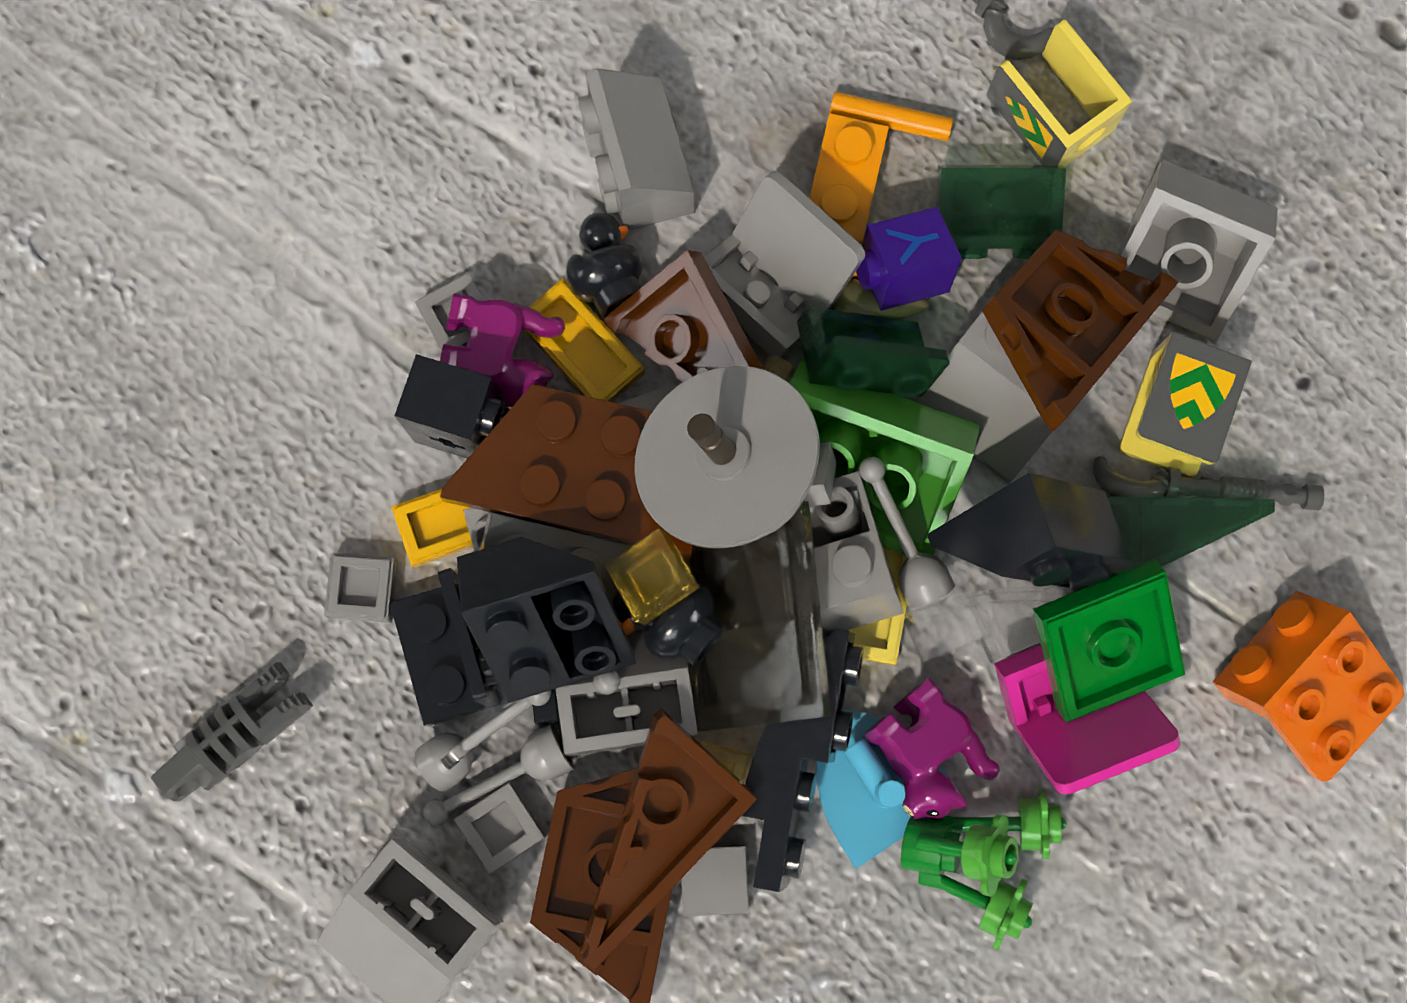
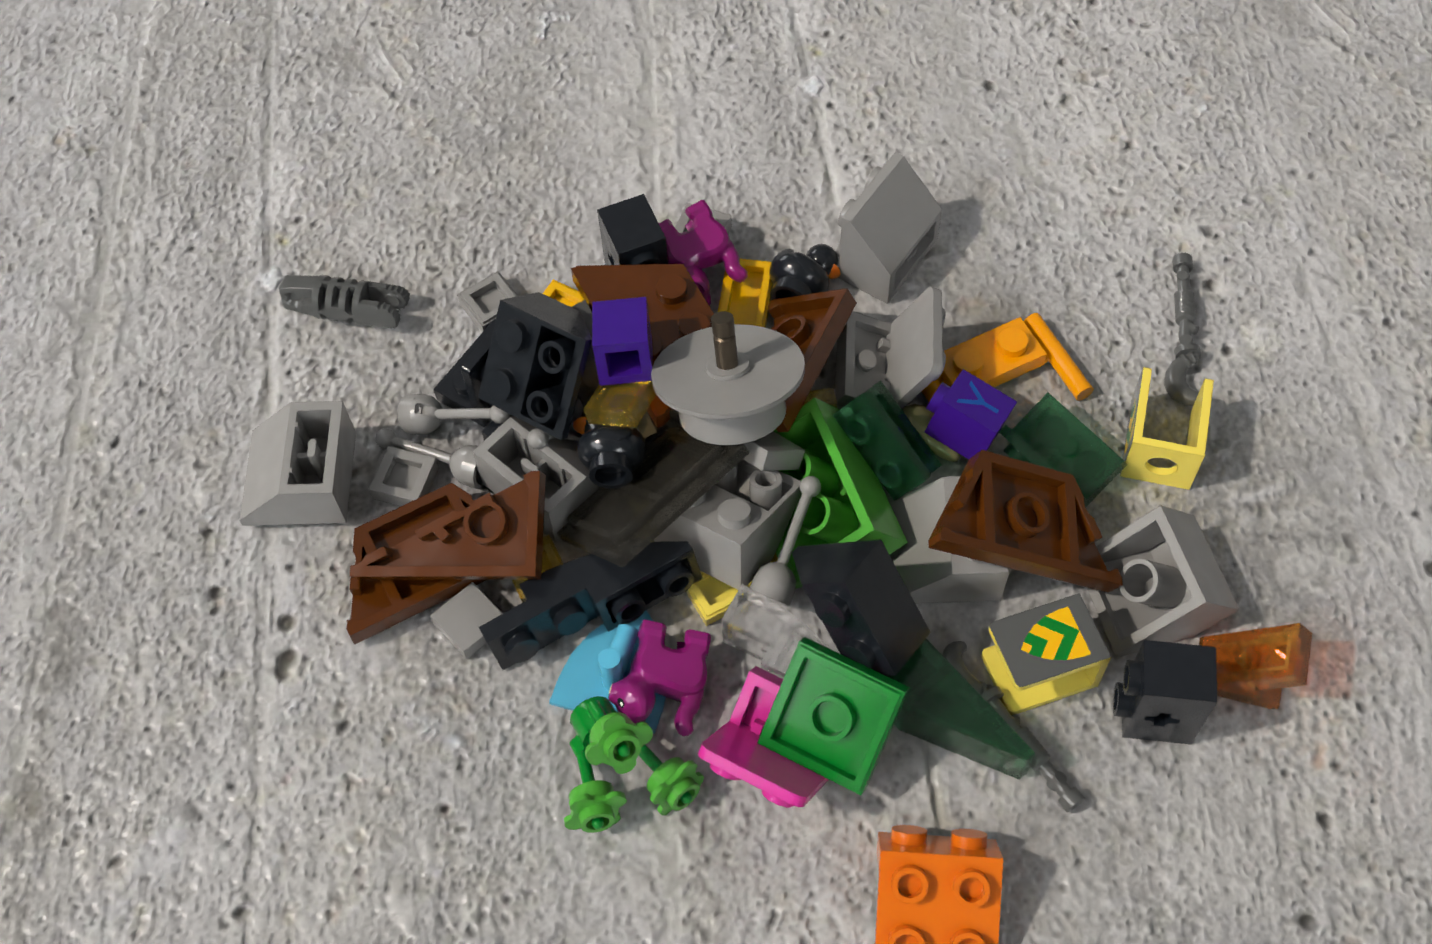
camera: 55 degrees right, 20 degrees down
none -> dark purple brick [592,297,653,386]
none -> black brick [1113,640,1217,745]
none -> clear orange slope [1199,623,1313,709]

